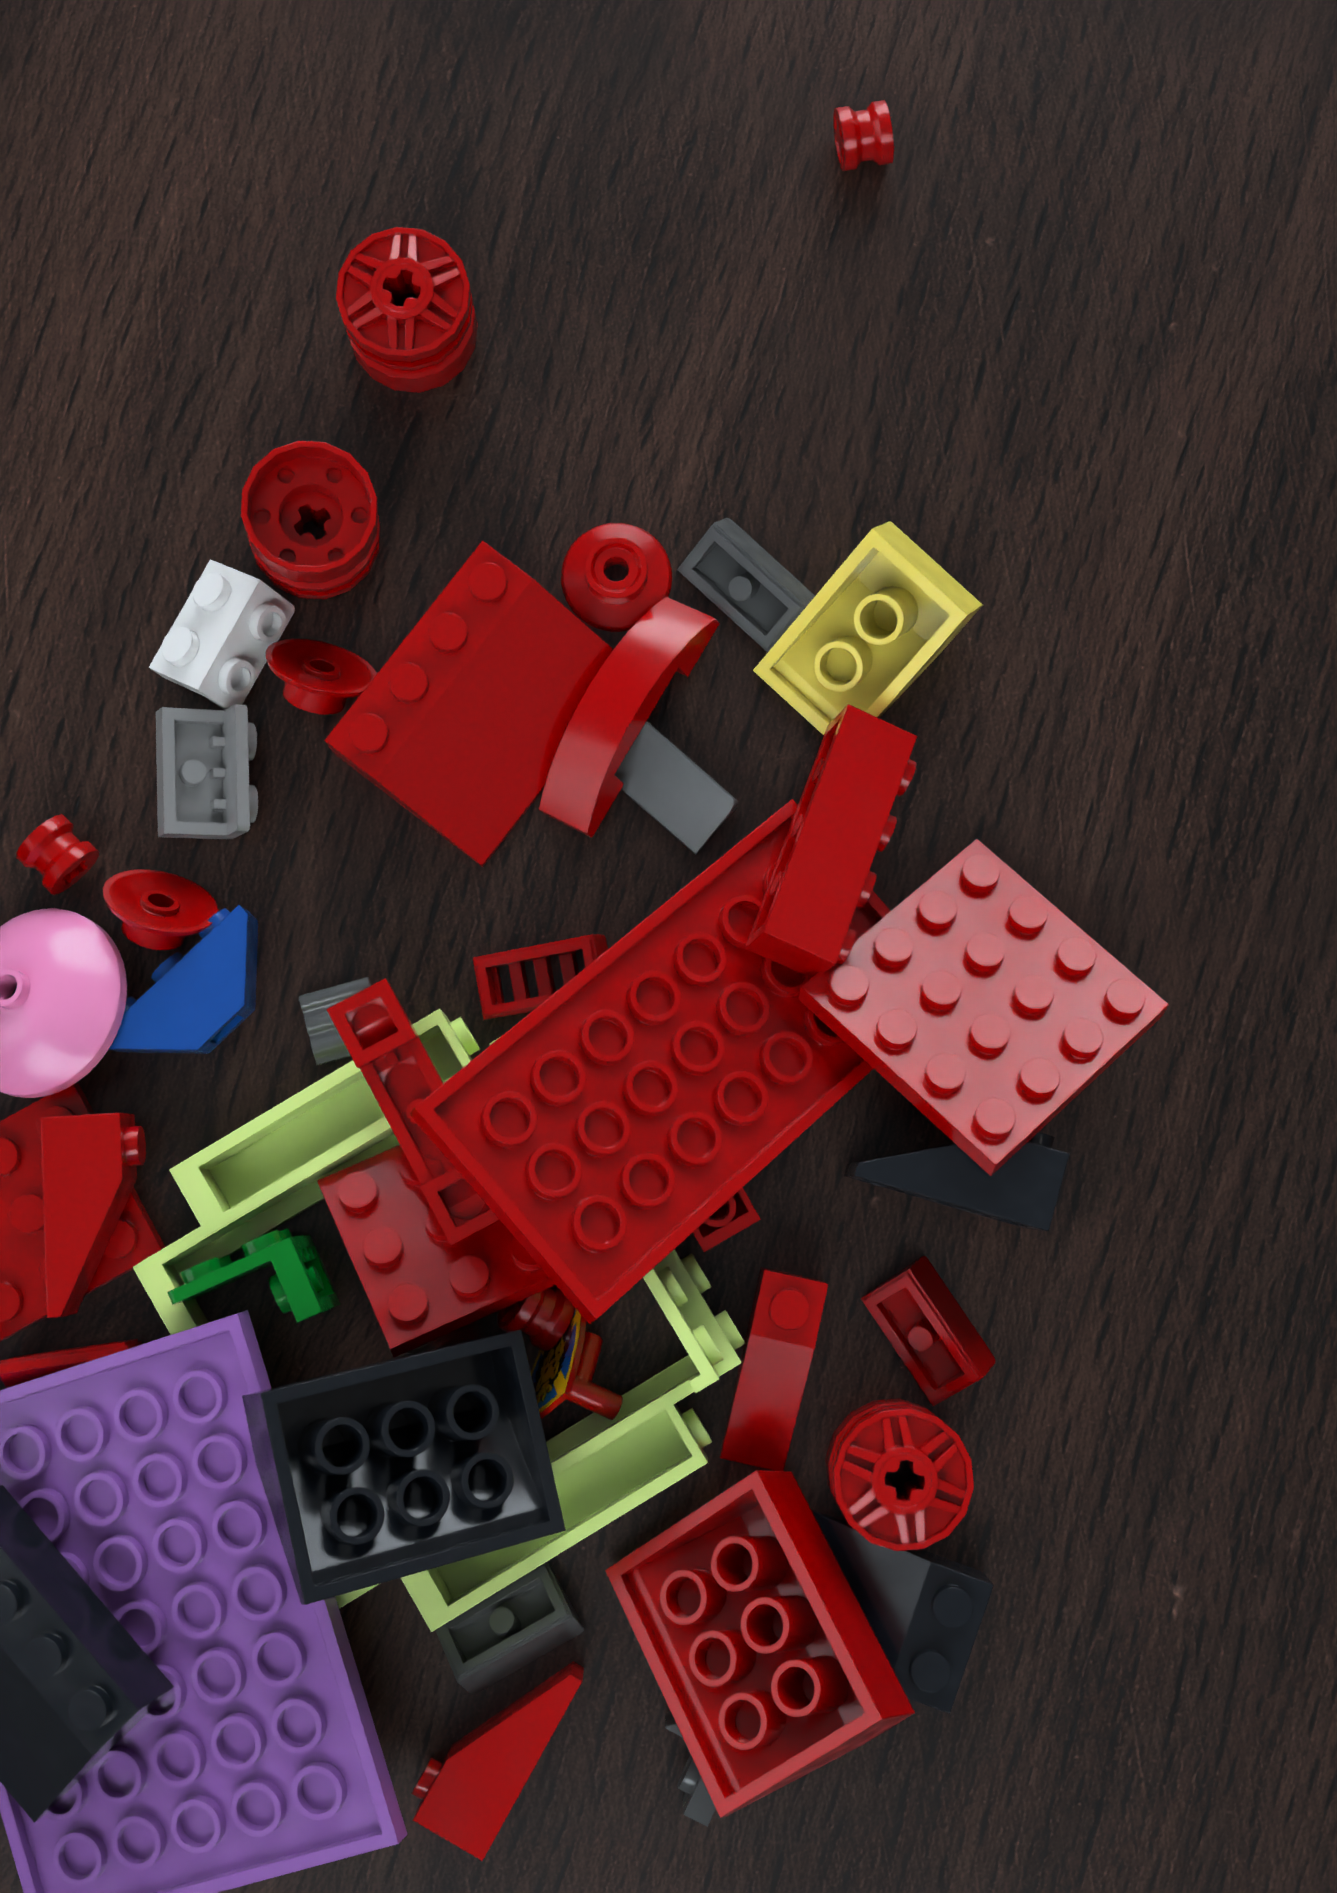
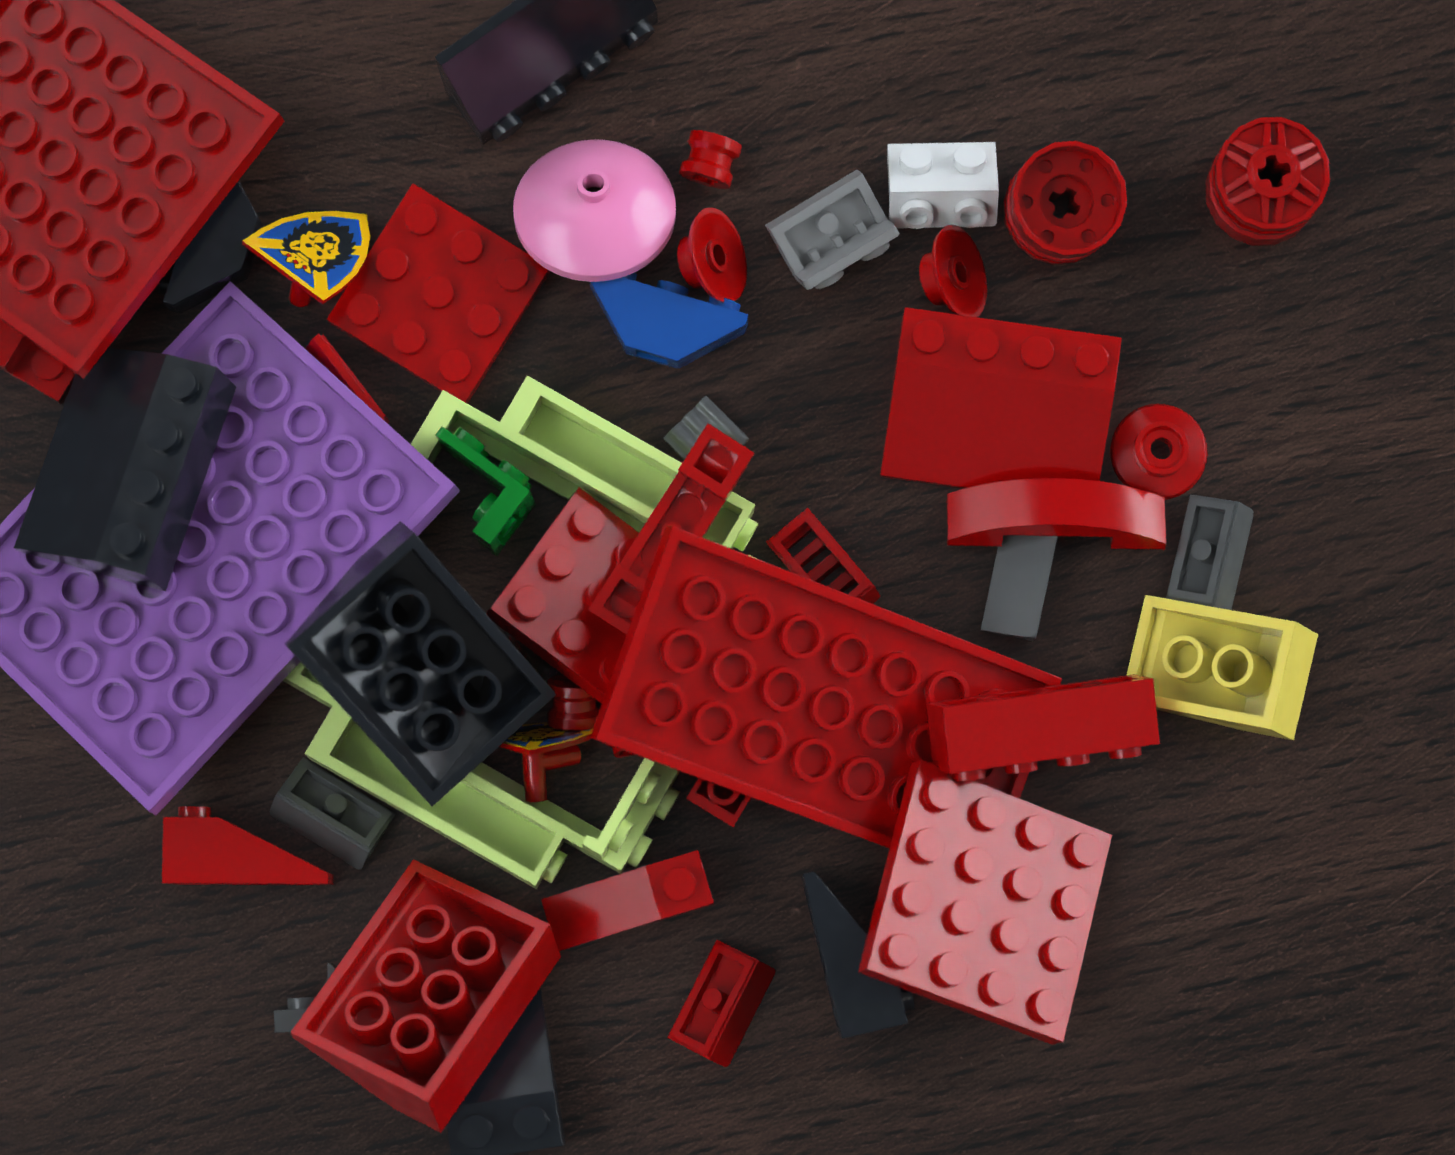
camera: 65 degrees right, 0 degrees up
red slope [40,1113,146,1318] -> none
red wheel [825,1398,974,1551] -> none

